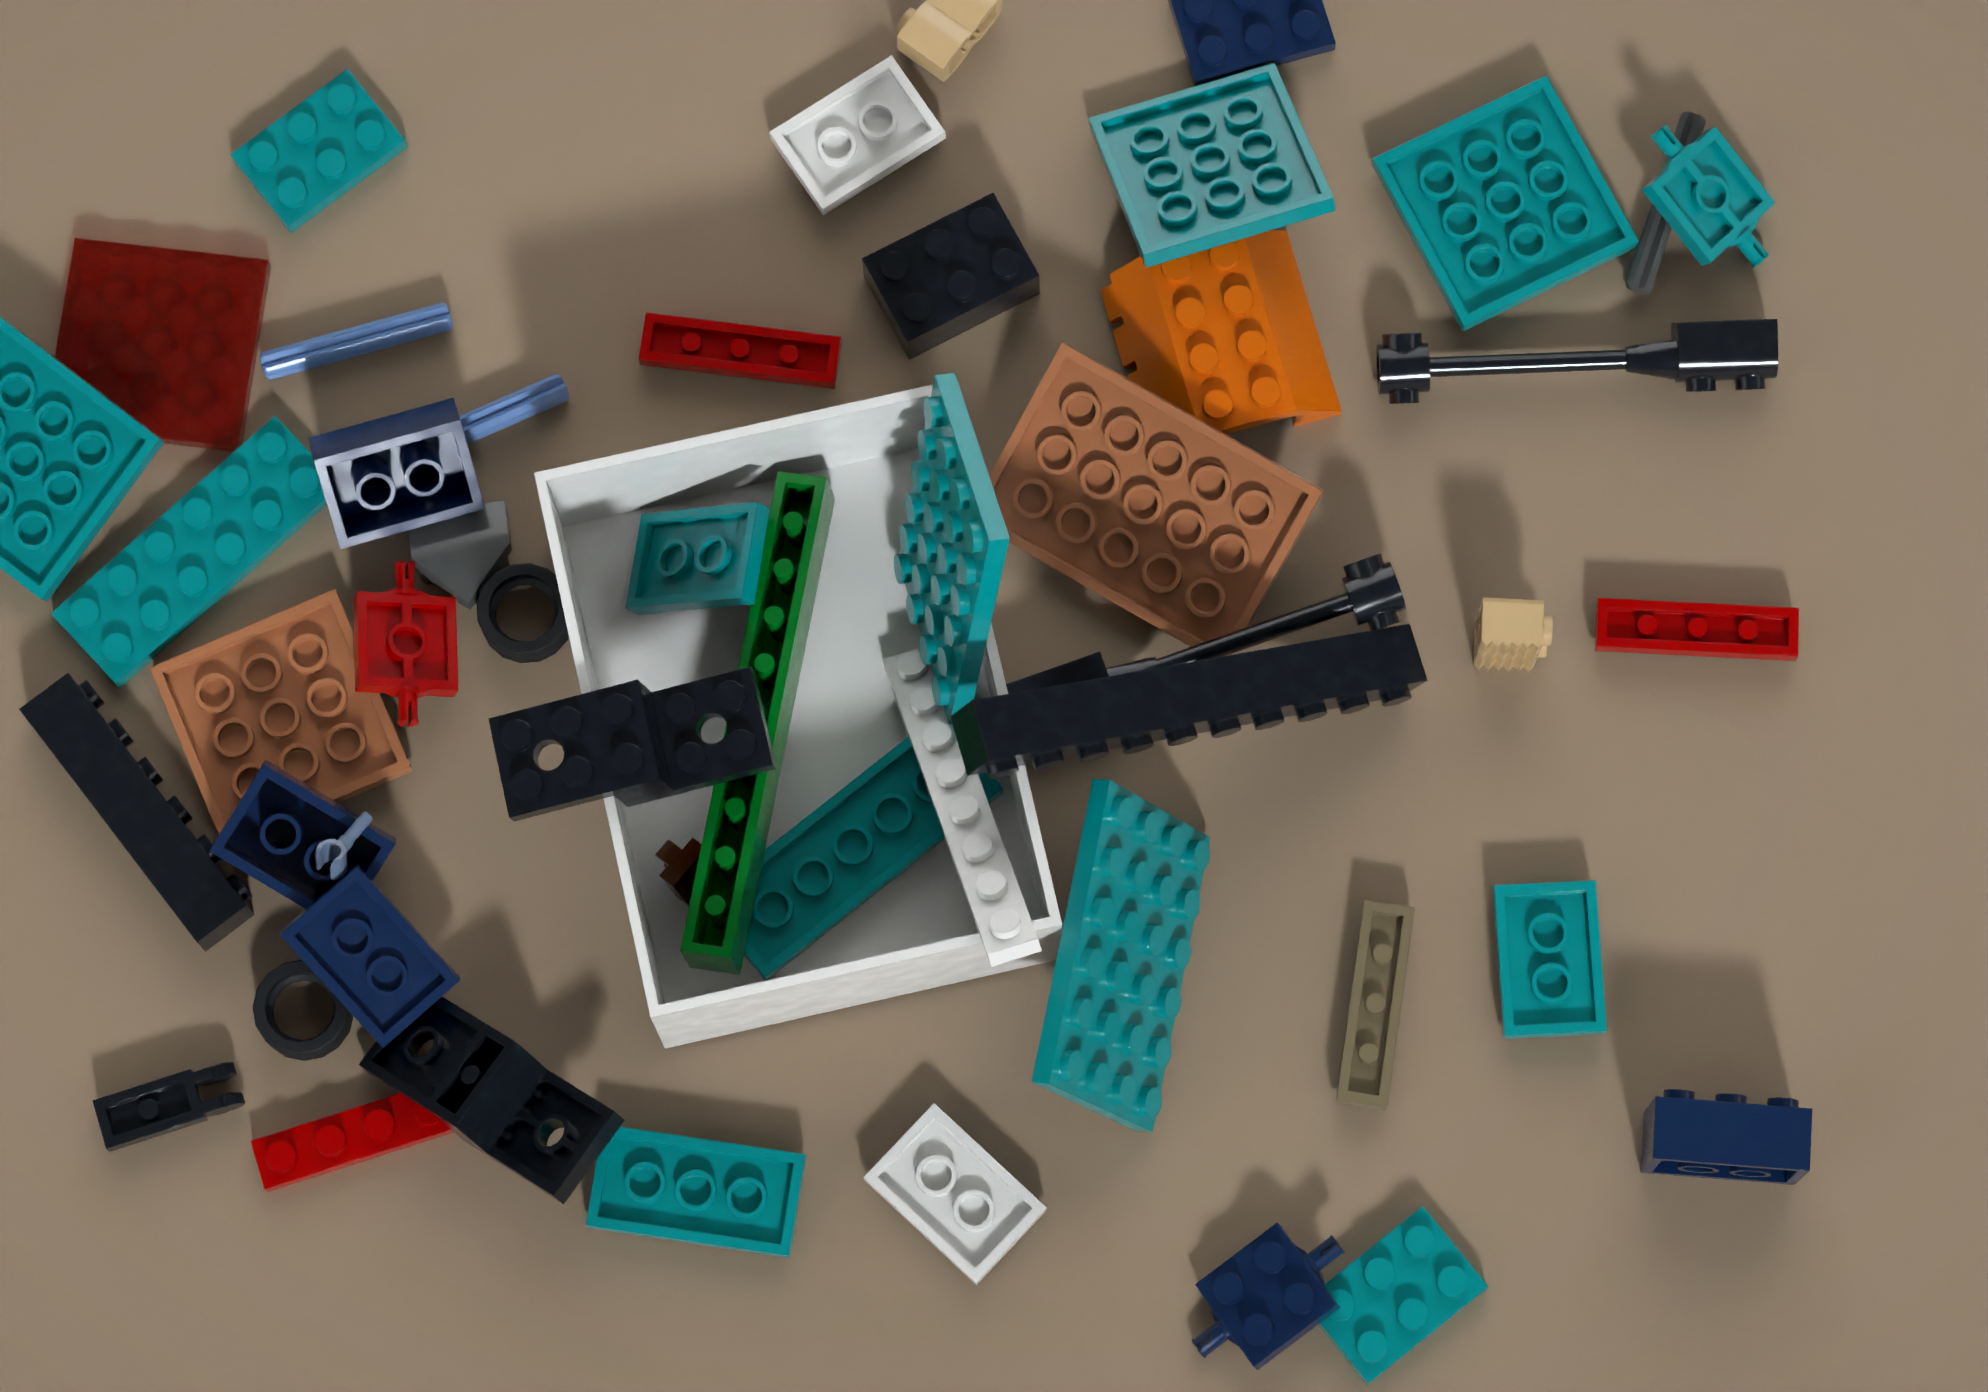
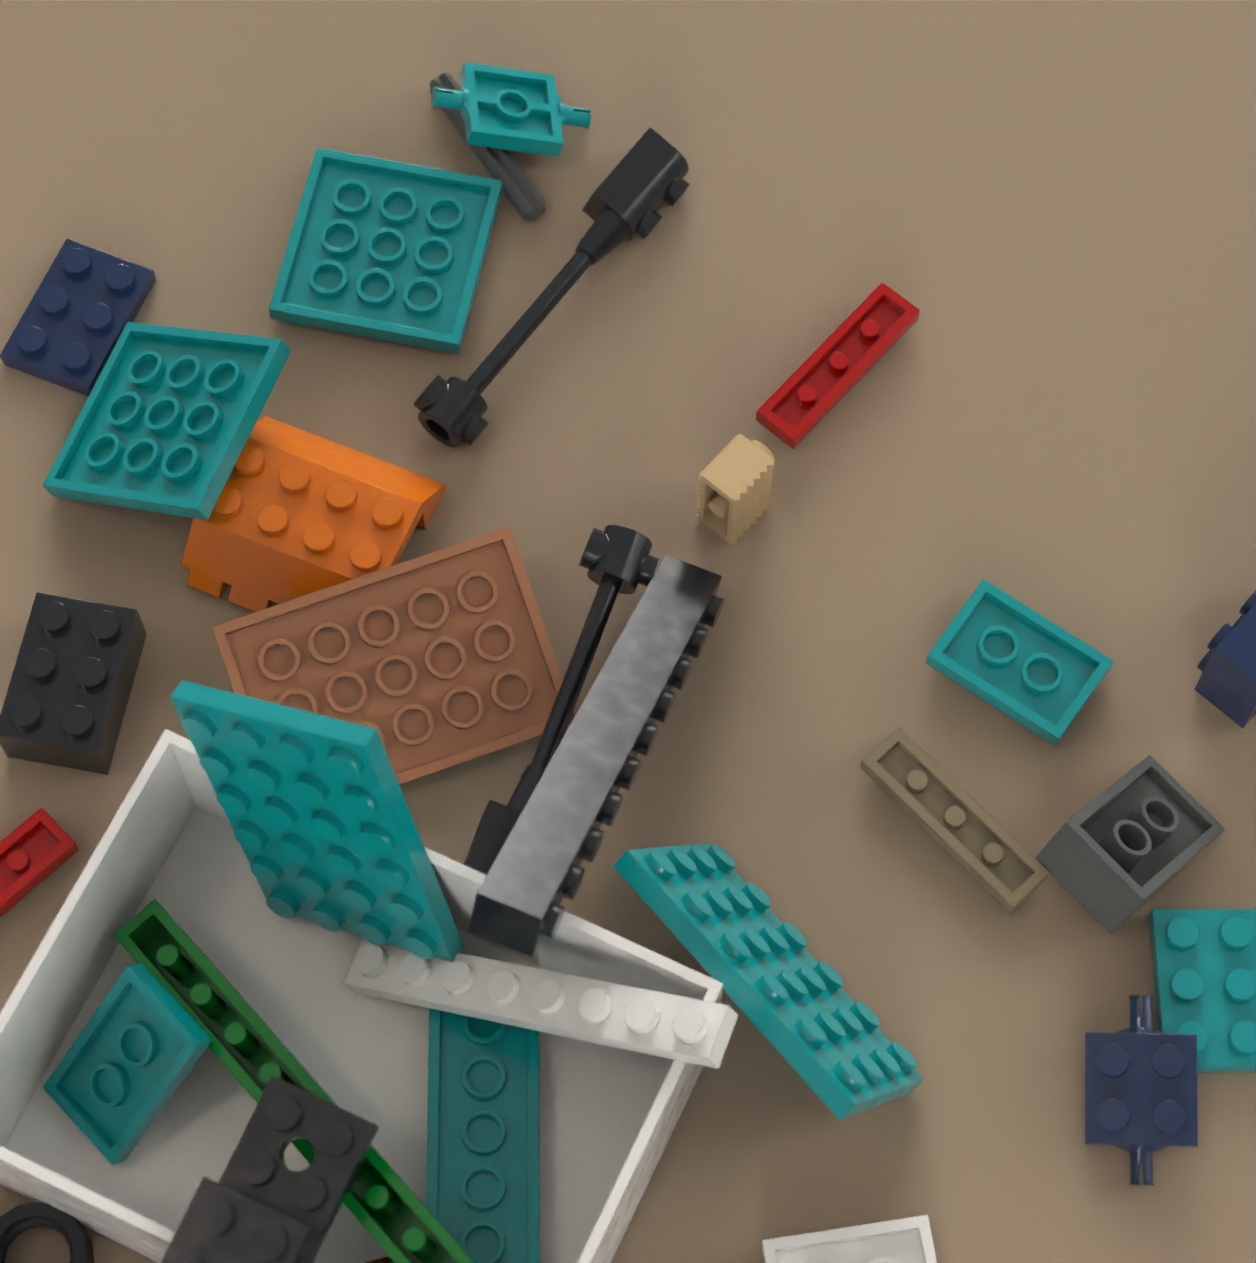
camera: 55 degrees left, 10 degrees down
none -> dark grey slope [1035,754,1225,934]

